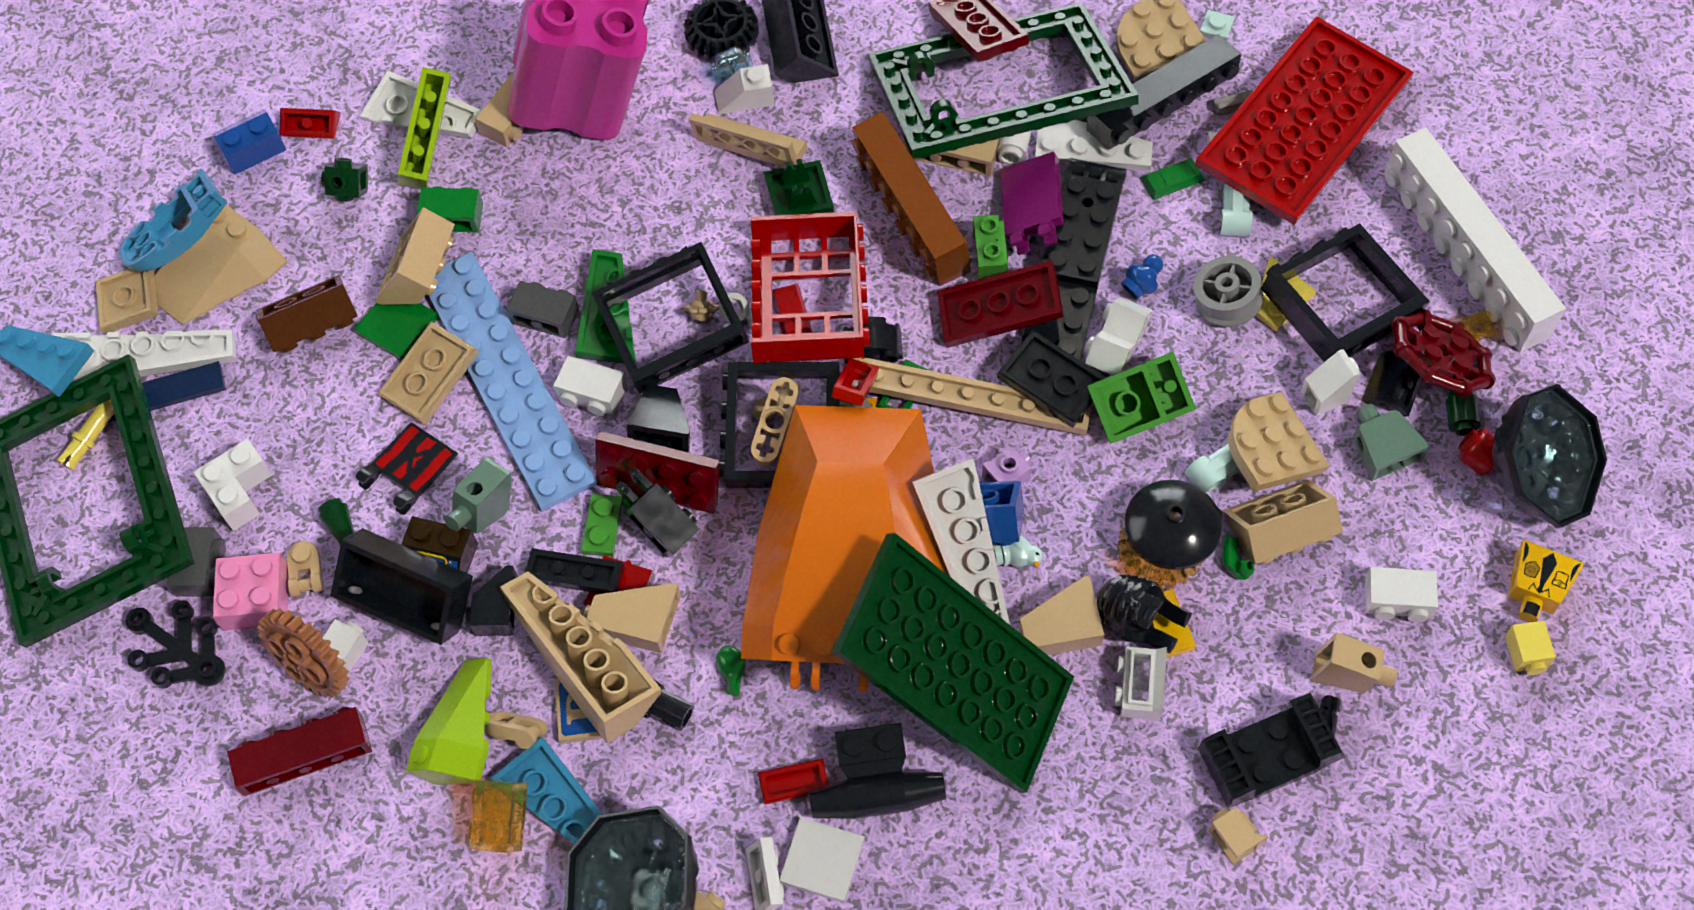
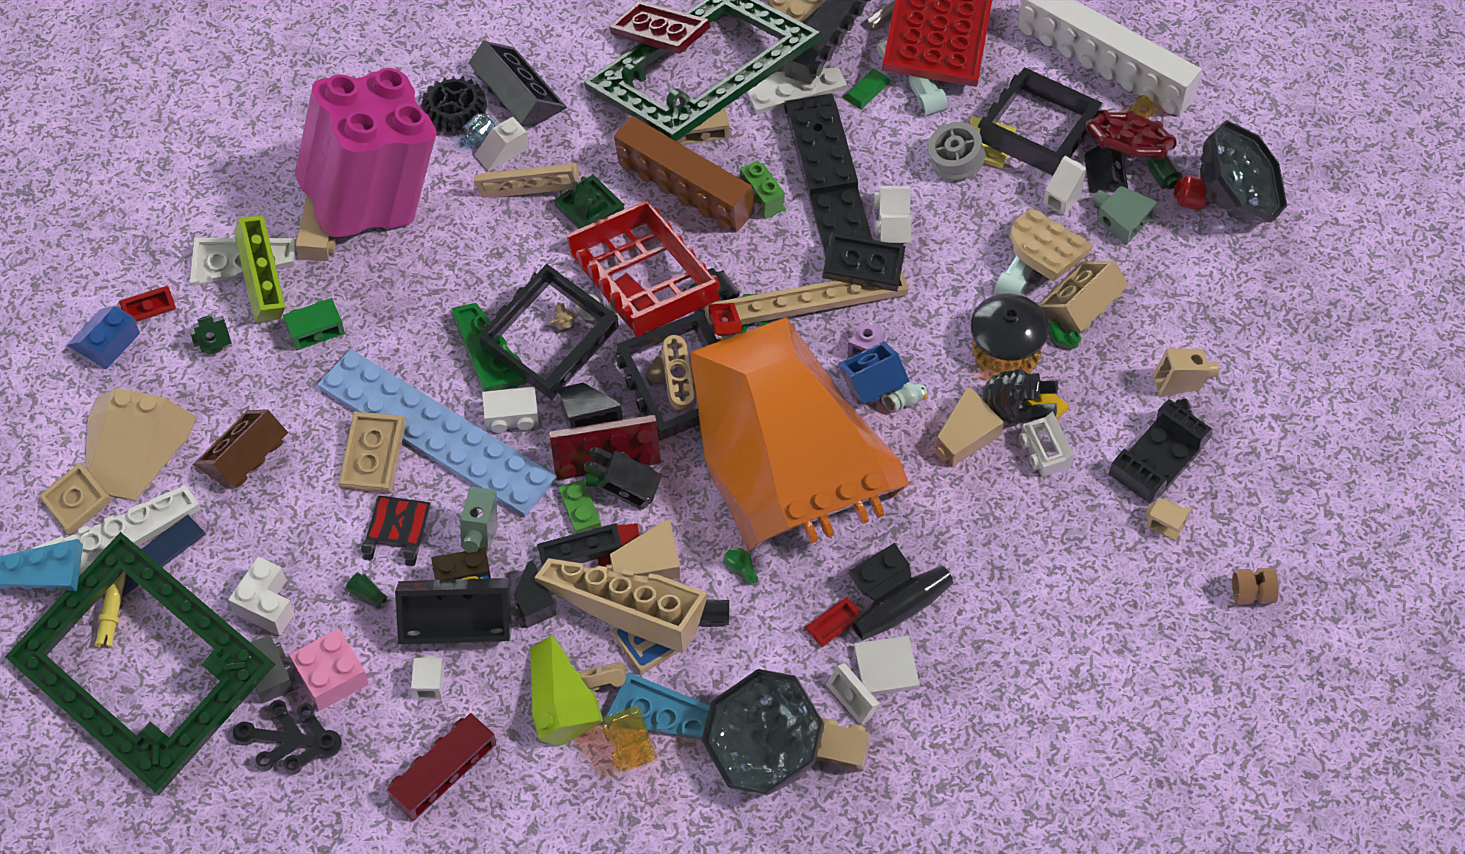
camera: 30 degrees left, 5 degrees down
dark azure slope [119,169,227,271] -> none
nougat gear [256,608,350,698] -> none
tan plate [287,541,324,598] -> none
green tile [354,303,439,361] -> none
tan slope [374,207,455,305] -> none
dark grey brick [506,281,579,339] -> none
dark green plate [831,533,1074,793] -> none
white wing [913,458,1010,624] -> none
dark red plate [937,260,1064,348] -> none
white brick [997,131,1031,165] -> none
magenta tile [1000,151,1064,256] -> none
bright green slope [1087,351,1196,444] -> none
blue animal [1121,254,1164,300] -> none
white brick [1365,567,1438,622] -> none
light yellow brick [1505,620,1556,675] -> none
yellow torso [1508,540,1584,623] -> none

